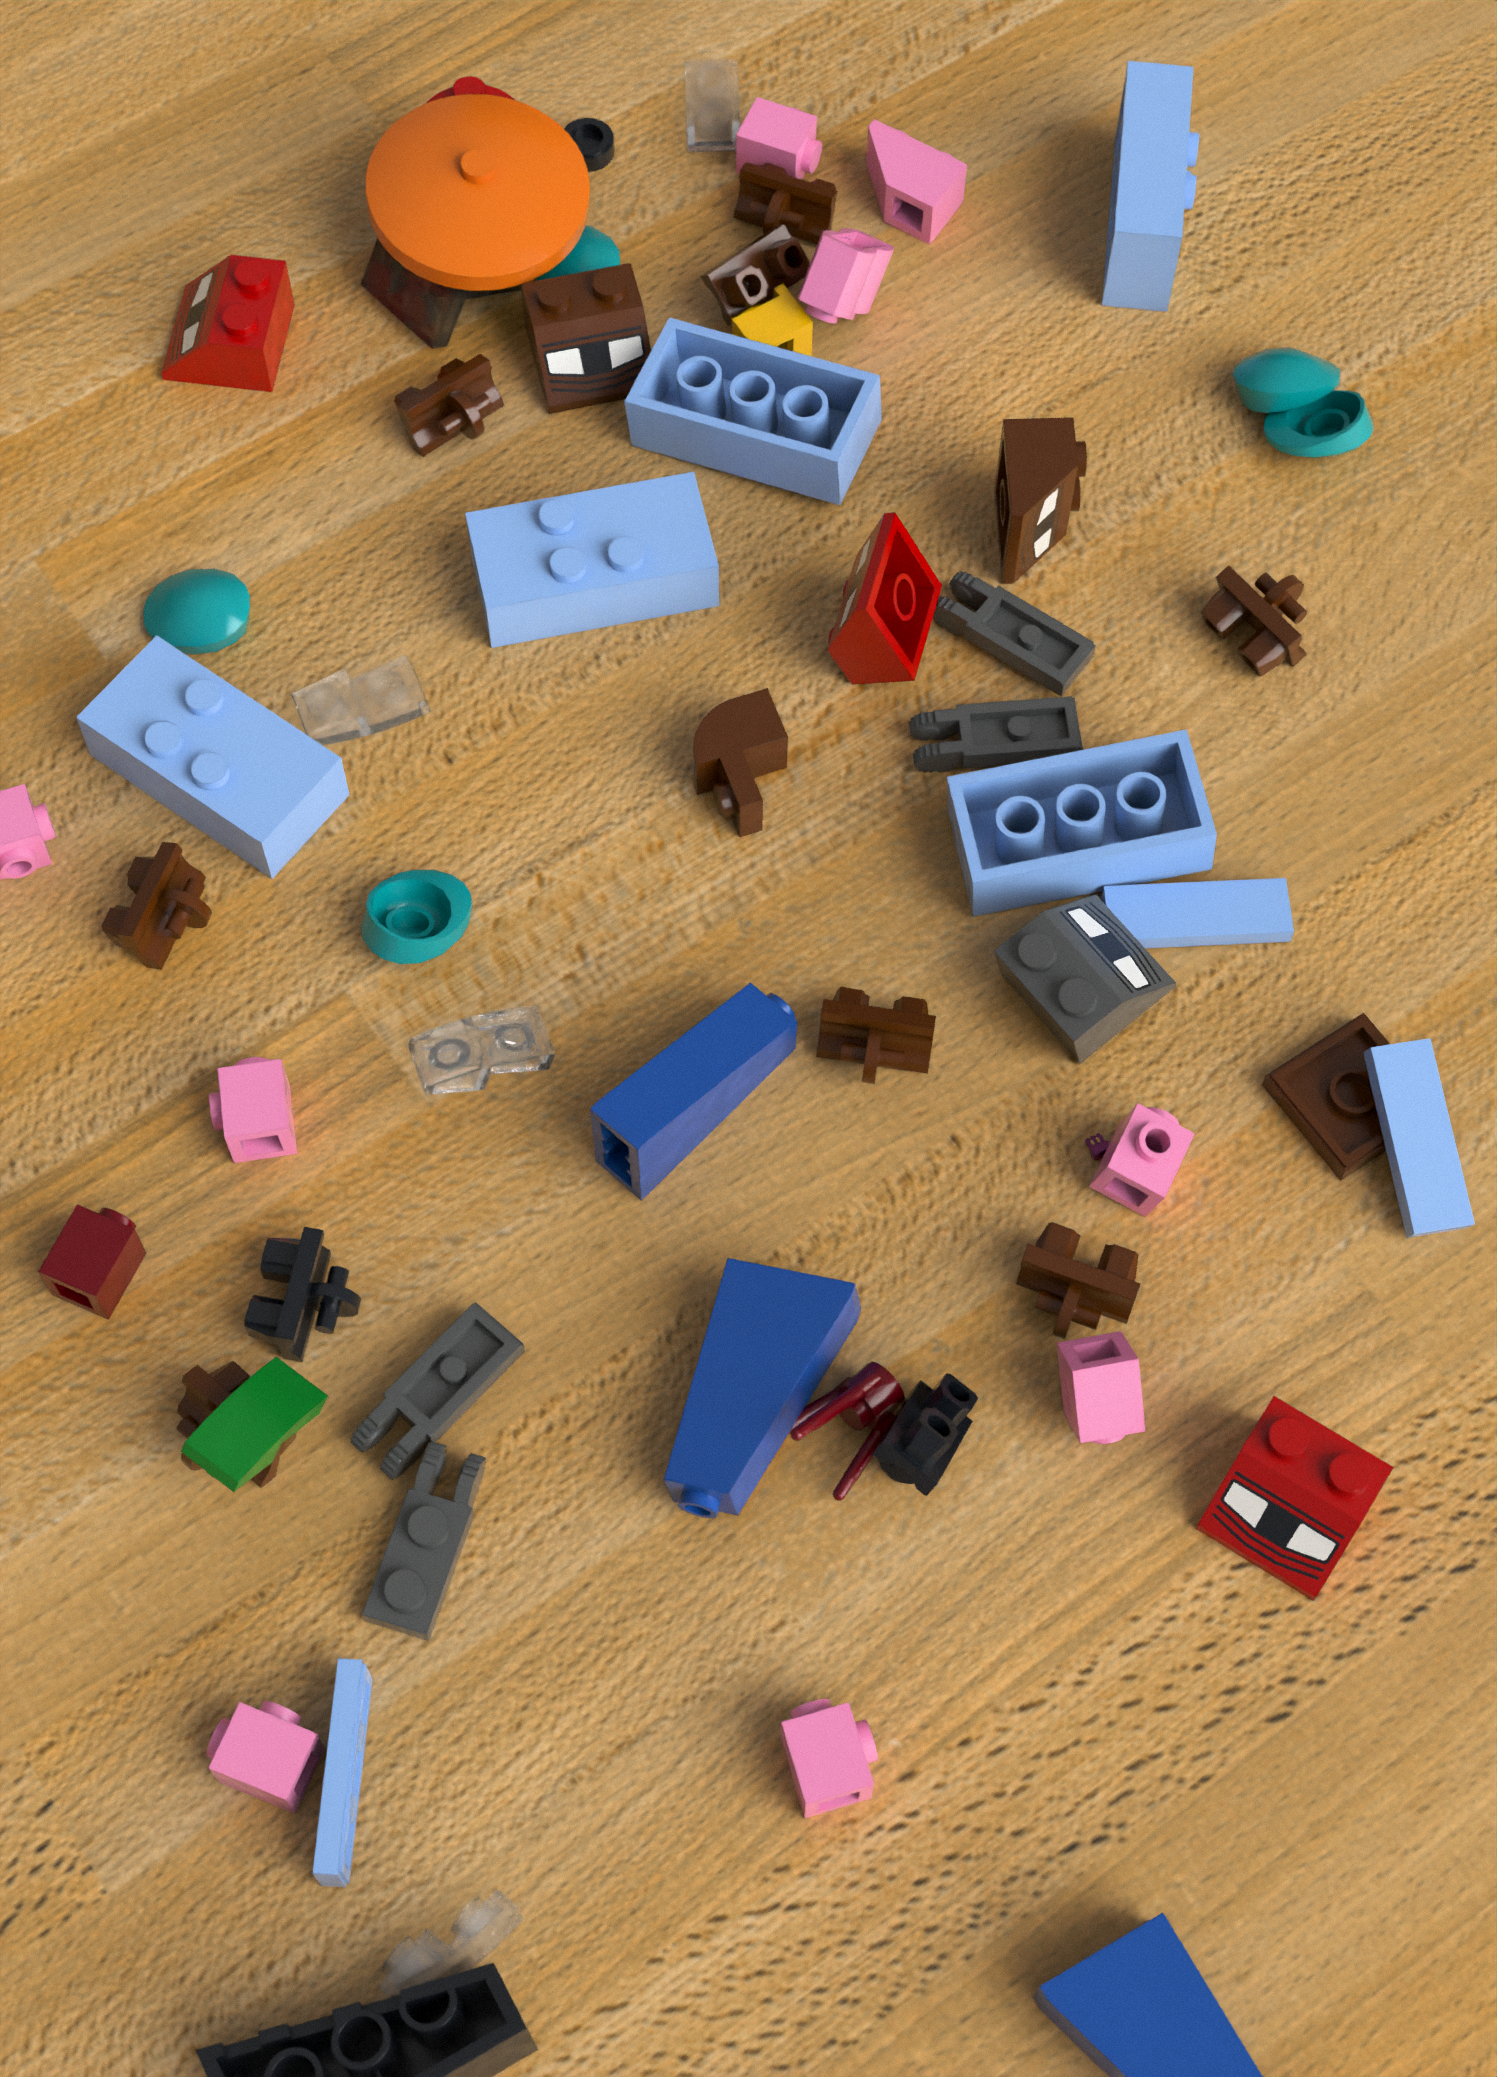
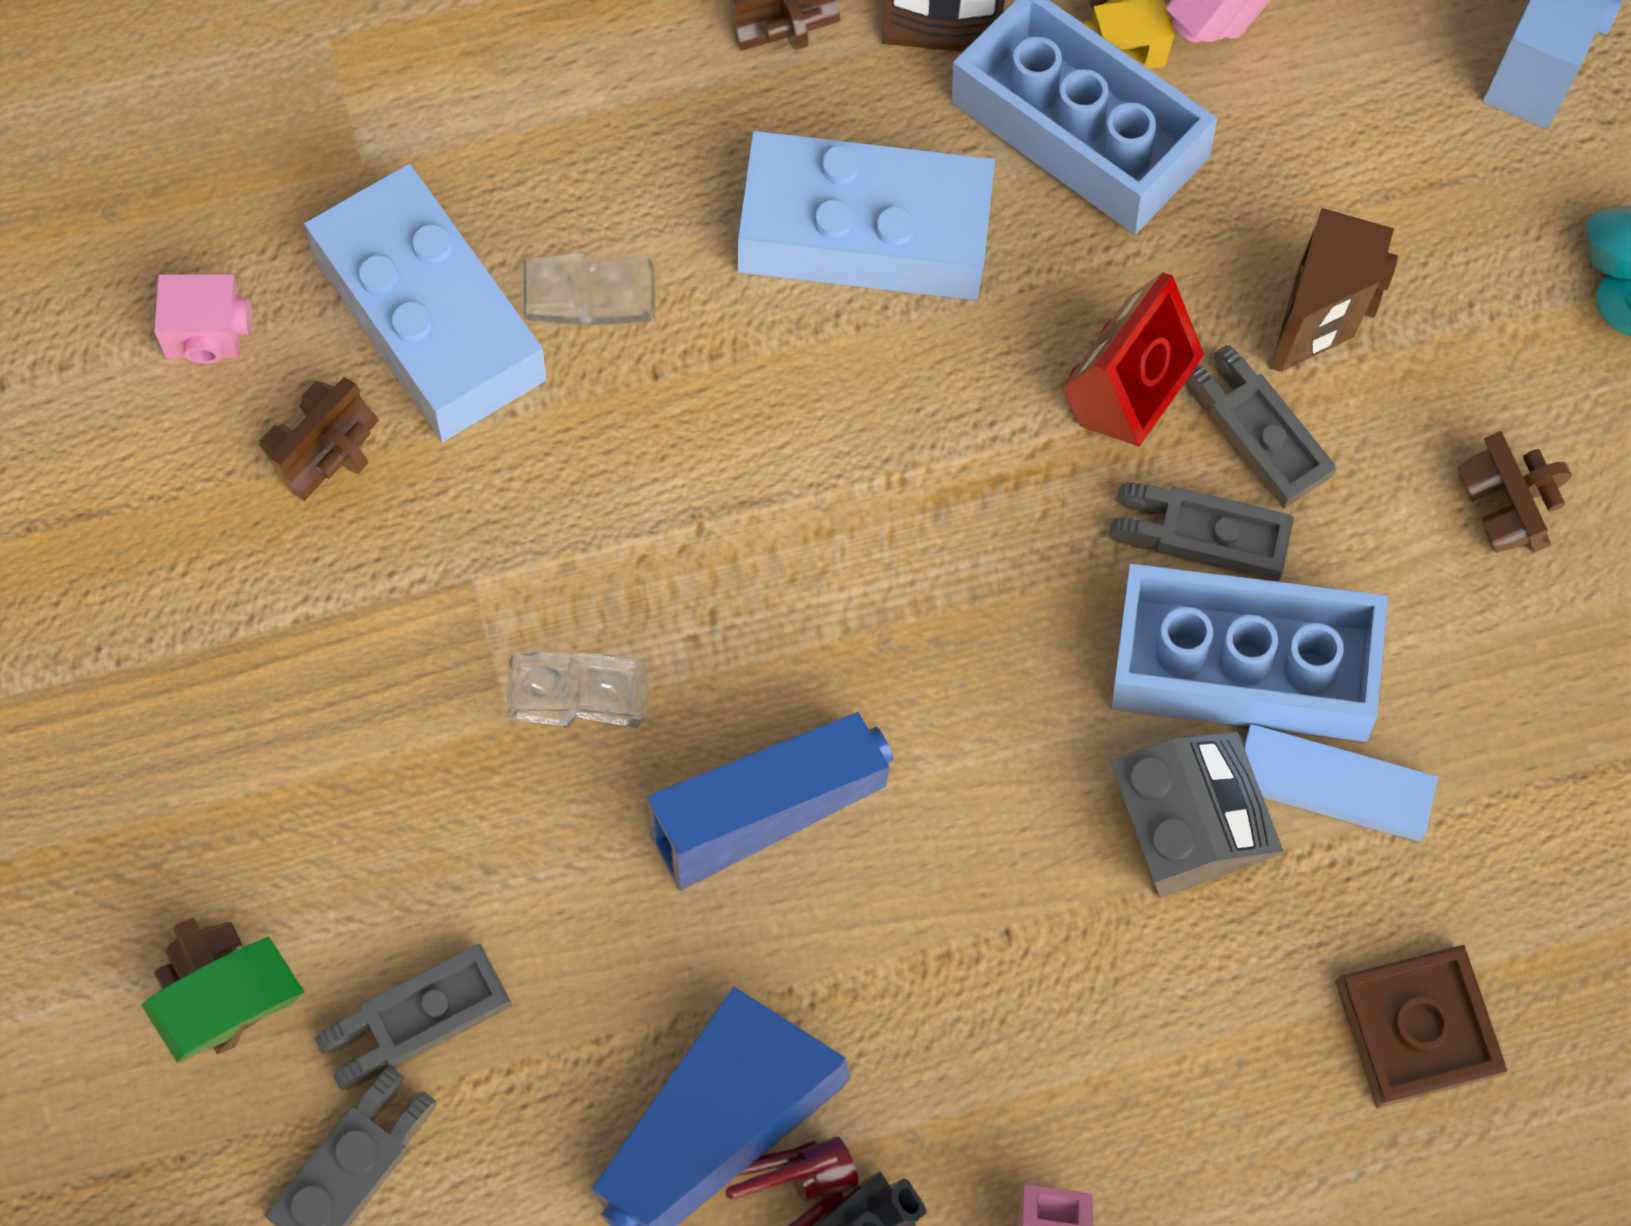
camera: 15 degrees right, 5 degrees up
dark red brick [38,1204,146,1320] -> none
teal hat [143,568,250,654] -> none
bright pink brick [209,1057,298,1163] -> none
black hips [244,1227,361,1362] -> none
teal hat [360,870,473,964] -> none
reddish brown brick [693,688,788,837] -> none
reddish brown hips [816,987,936,1084] -> none
reddish brown hips [1016,1222,1140,1339] -> none
magenta piece [1085,1133,1109,1161] -> none
bright pink brick [1089,1103,1195,1217] -> none
light blue tile [1363,1038,1475,1238] -> none

